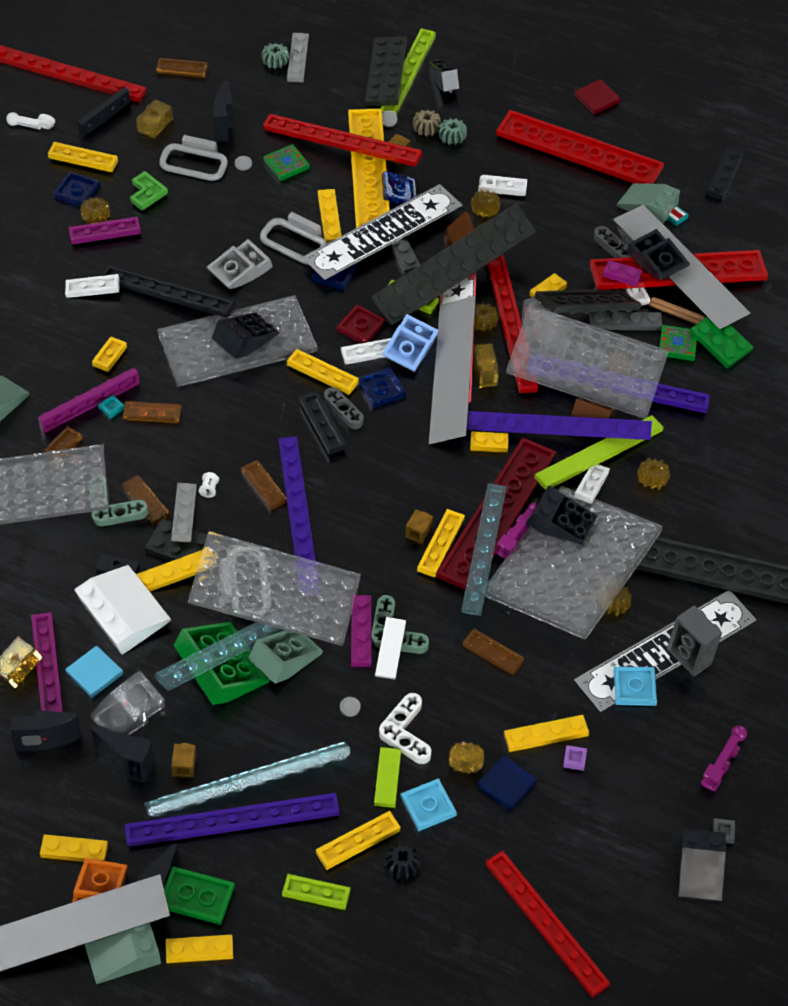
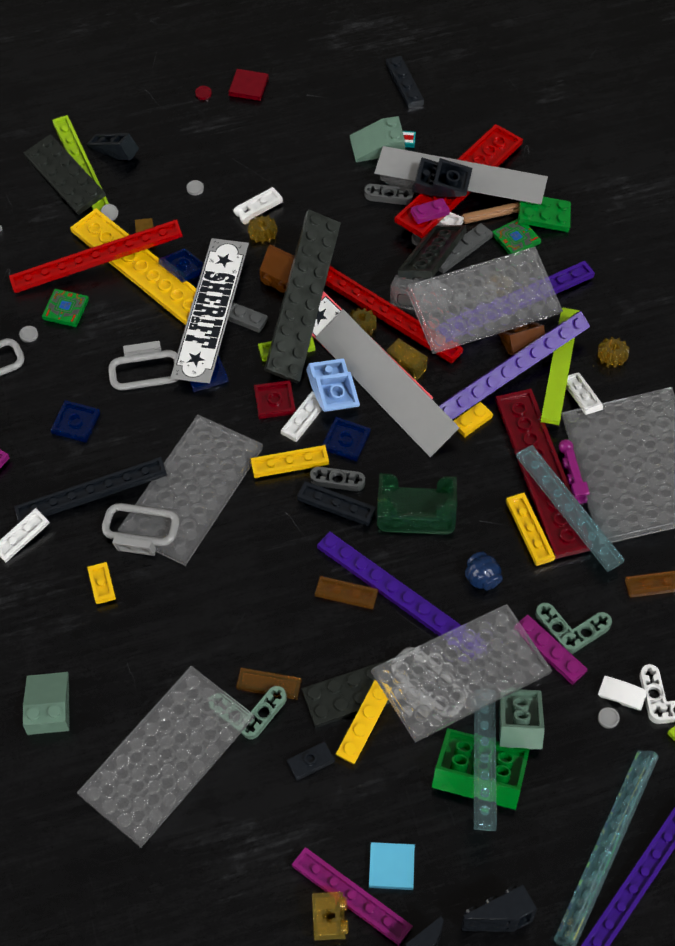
camera: 40 degrees left, 5 degrees up
magenta plate [38,368,139,433] -> none
clear orange tile [44,426,83,463] -> none
white slope [74,565,172,655] -> none
clear slope [91,671,165,735] -> none
teal tile [98,395,125,419] -> none
clear orange tile [123,401,181,423] -> none
light grey plate [171,483,197,542] -> none
pearl gold brick [171,743,196,777] -> none
white bush [199,472,219,498] -> none
light grey slope [207,239,273,289] -> none
black slope [211,312,279,359] -> none
yellow plate [318,189,341,244] -> none
white tile [375,617,406,680] -> none
pearl gold brick [405,510,433,544] -> none
dark tan gear [413,109,441,136] -> none
sand green gear [439,118,467,146] -> none
red plate [496,110,664,184] -> none
black slope [526,485,598,545] -> none
yellow plate [529,273,567,303] -> none
none -> clear blue tile [51,400,100,442]
none -> light grey bar [102,503,179,556]
none -> light grey piece [187,180,204,195]
none -> dark red piece [195,86,212,100]
none -> clear green windscreen [377,473,457,534]
none -> dark blue hair [465,551,503,591]
none -> white slope [598,676,648,711]

